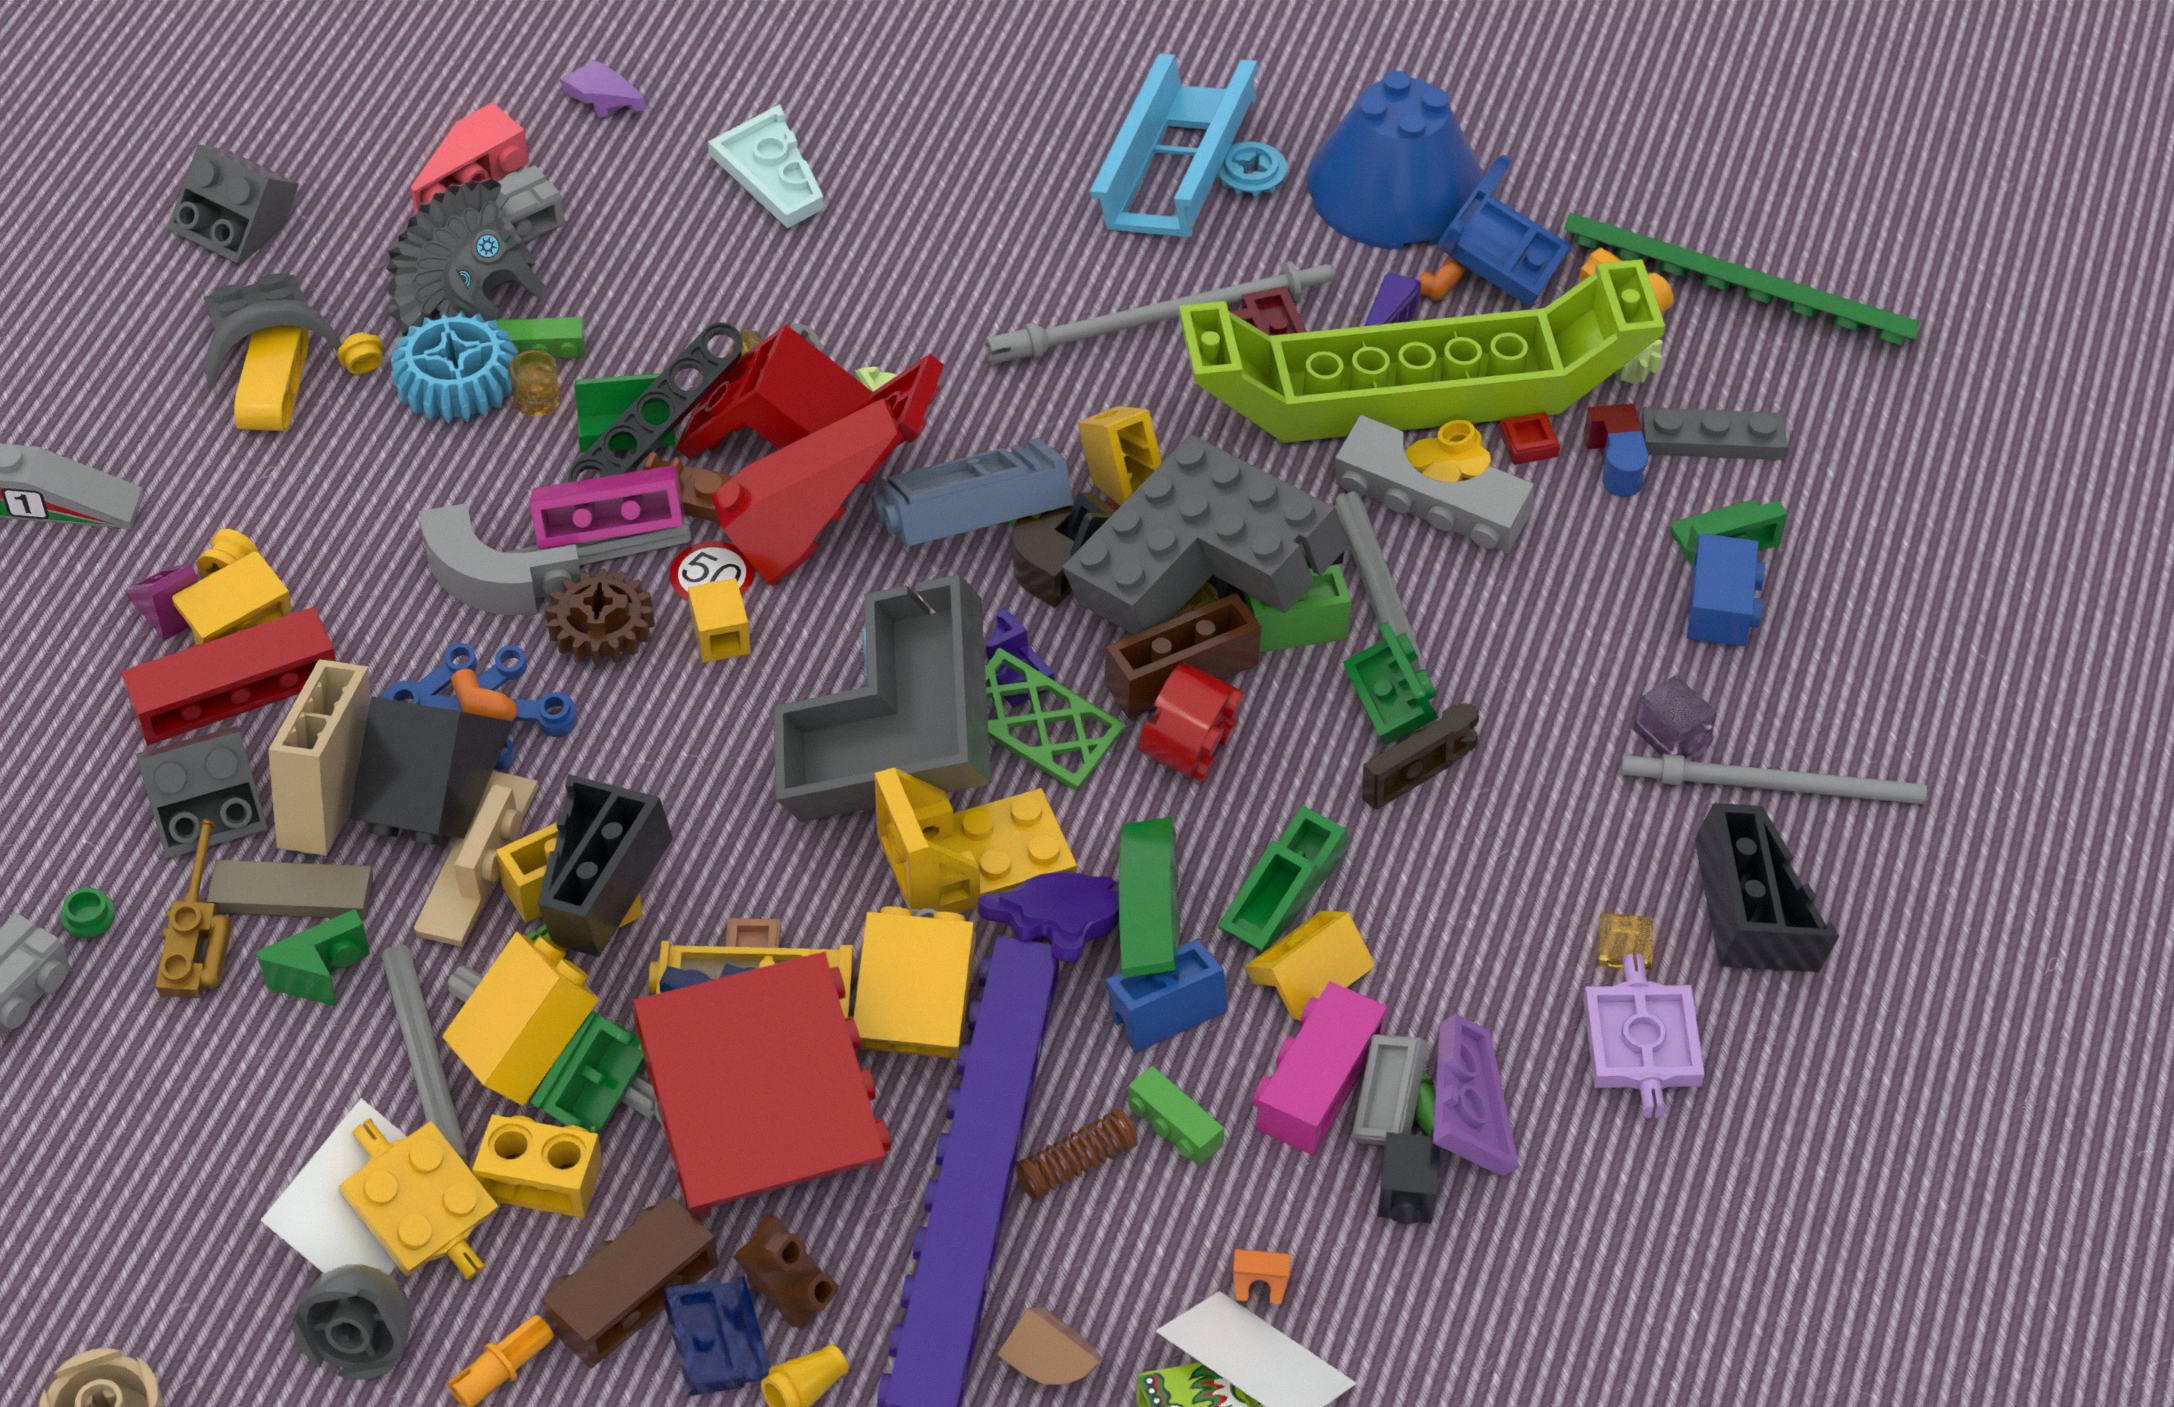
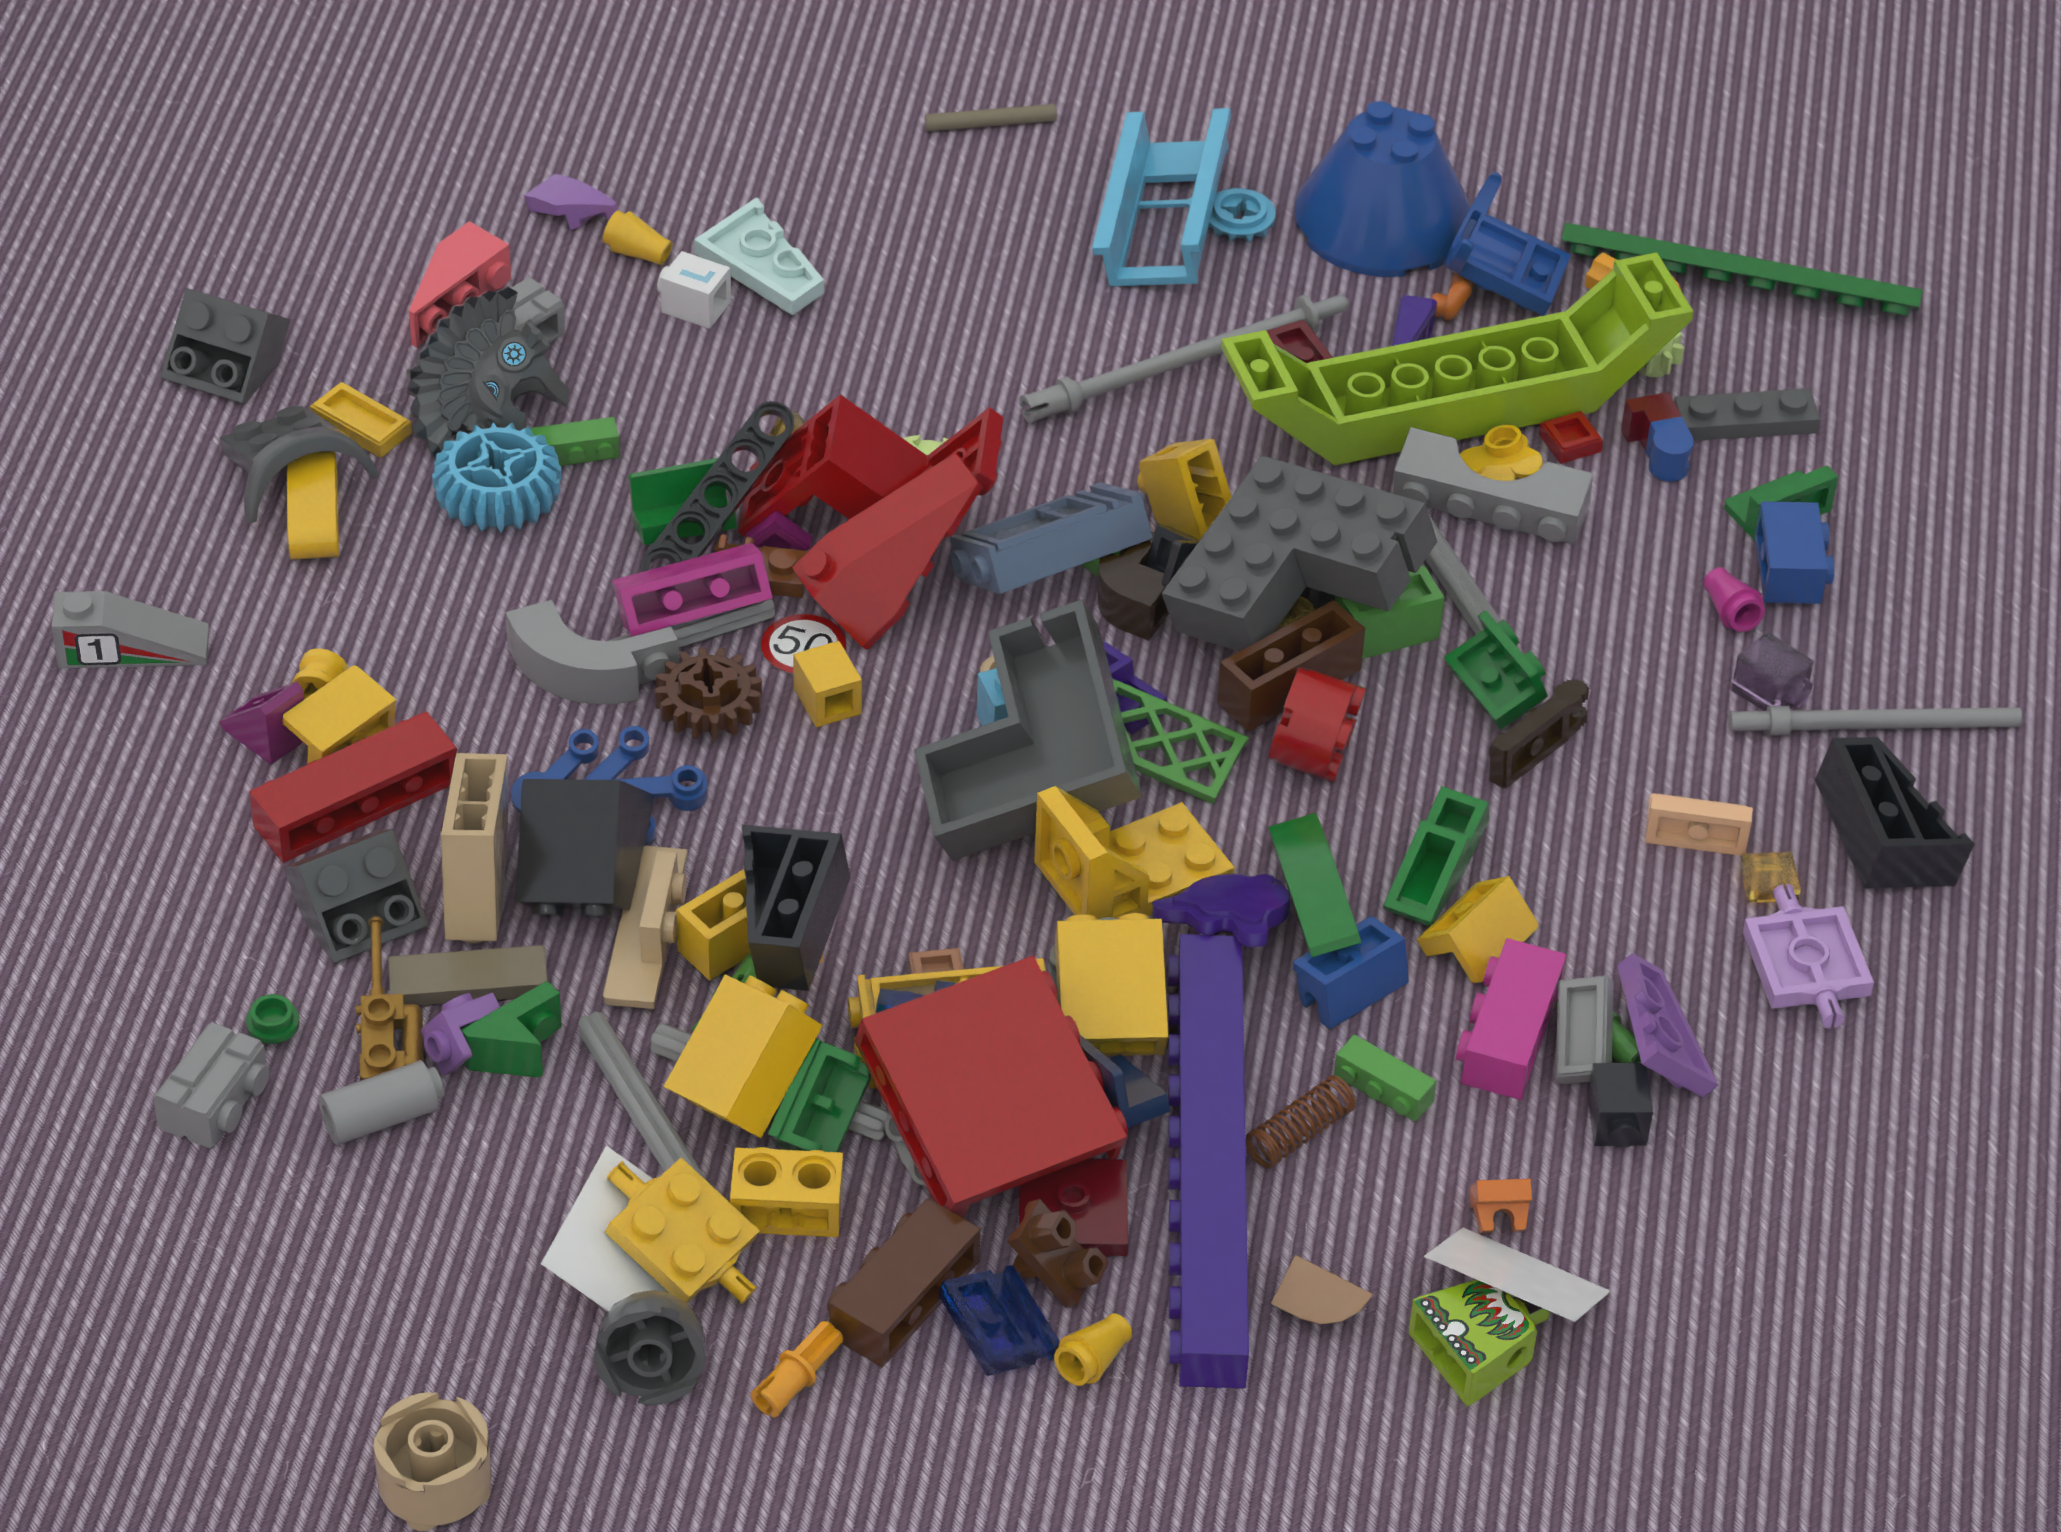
camera: 10 degrees left, 5 degrees down
yellow plate [337,332,384,374] -> none
orange arm [451,669,517,722] -> none
clear yellow wheel [509,350,561,416] -> none
none -> yellow tile [310,382,412,458]
none -> light grey brick [318,1060,445,1146]
none -> medium lavender bracket [421,993,500,1076]
none -> yellow cone [602,210,673,266]
none -> white brick [657,251,731,329]
none -> magenta tile [743,510,813,551]
none -> dark tan bar [925,104,1057,132]
none -> dark red plate [1019,1159,1128,1256]
none -> dark blue panel [1080,1035,1170,1128]
none -> light nougat panel [1645,793,1753,856]
none -> dark pink cone [1703,567,1765,632]

